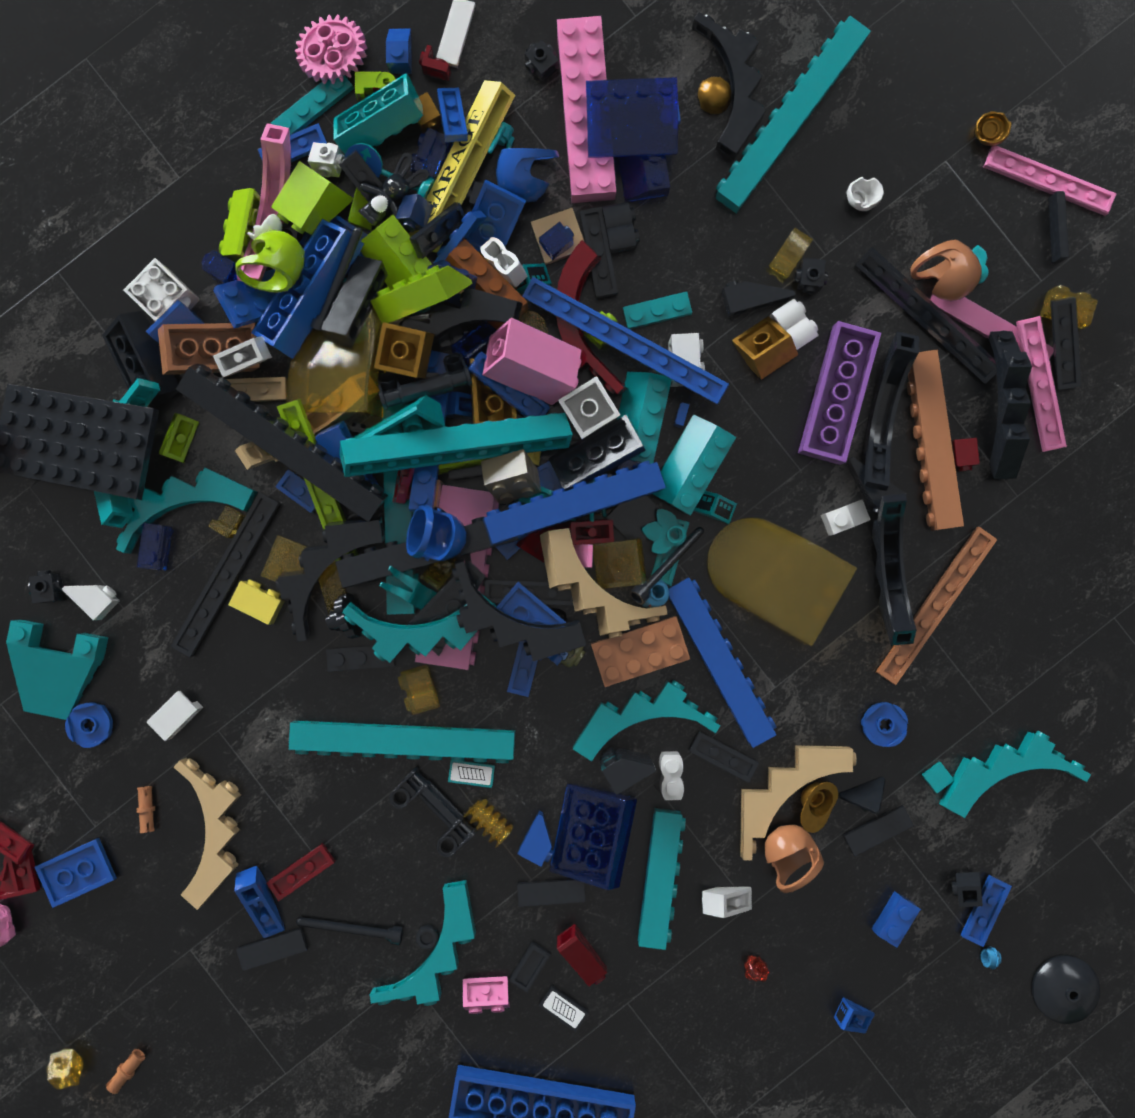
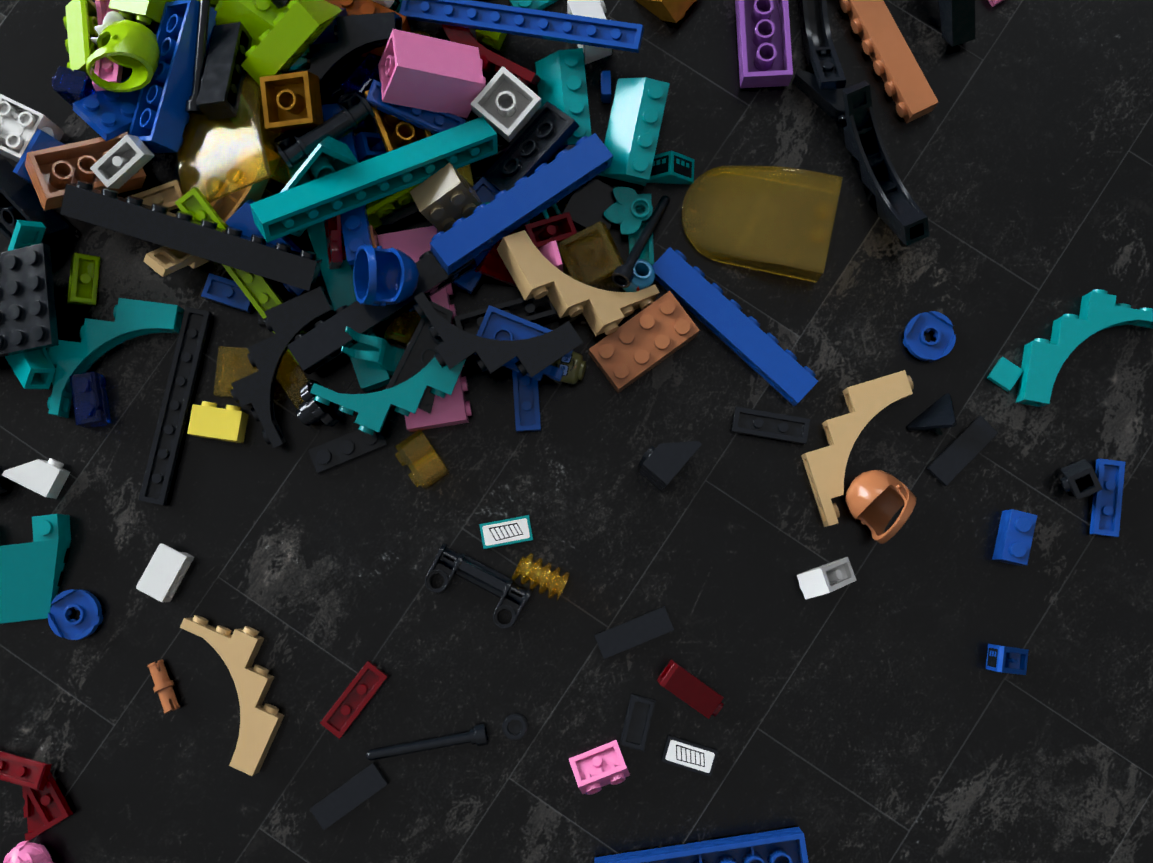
camera: 15 degrees left, 5 degrees down
blue plate [35,838,117,908] -> none
clear yellow panel [208,505,245,539] -> none
blue slope [234,866,285,938] -> none
teal brick [289,721,515,763] -> none
teal arch [370,880,476,1006] -> none
blue slope [517,810,554,867] -> none
clear blue slope [549,784,637,890] -> none
teal arch [573,680,720,761] -> none
teal brick [638,808,686,950] -> none
white brick [659,751,684,800] -> none
clear red piece [744,956,770,982] -> none
pearl gold piece [800,782,838,833] -> none
white slope [821,499,870,536] -> none
nougat plate [876,527,997,685] -> none
dark red brick [951,438,980,472] -> none
dark azure plate [981,946,1001,969] -> none

